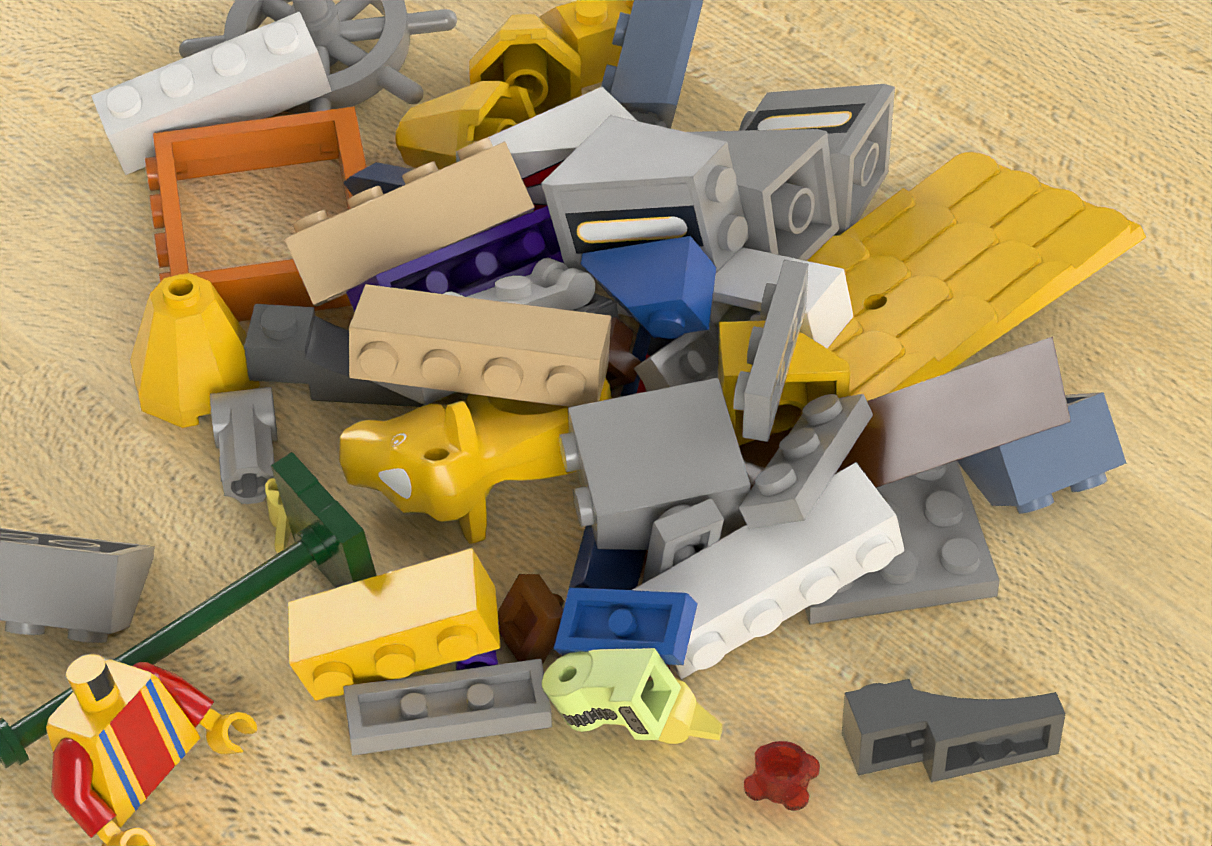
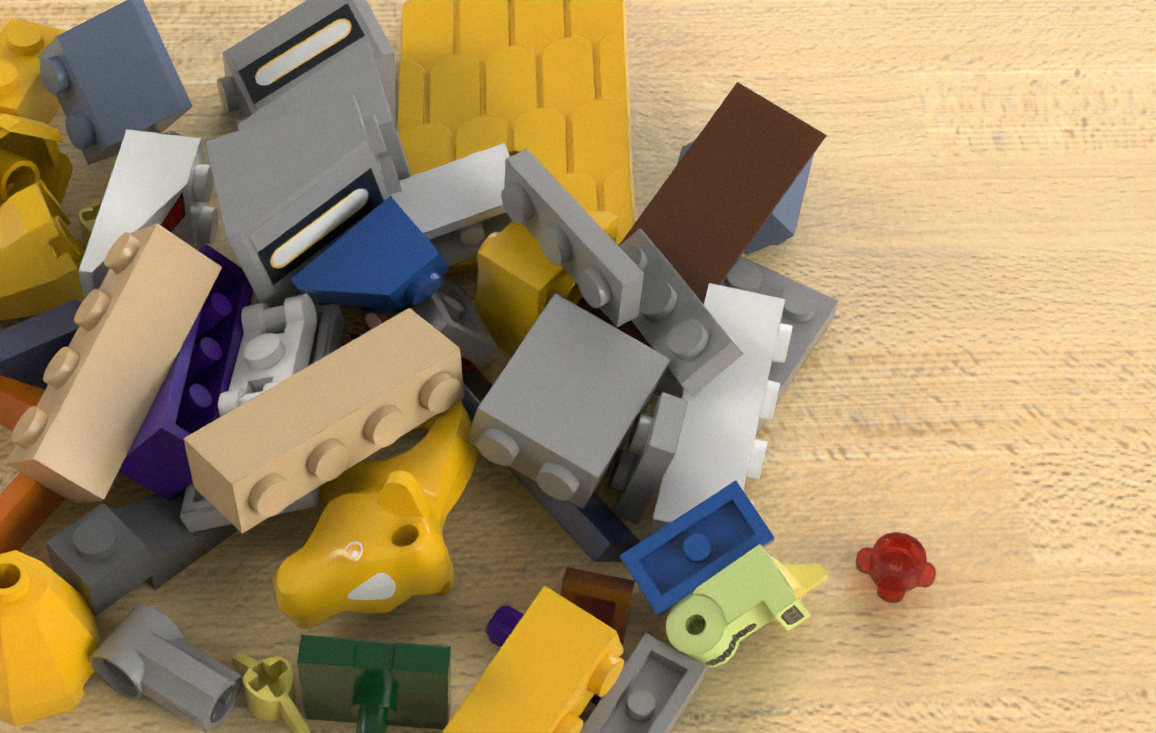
camera: 55 degrees left, 5 degrees up
dark grey slope [842,679,1066,782] -> none

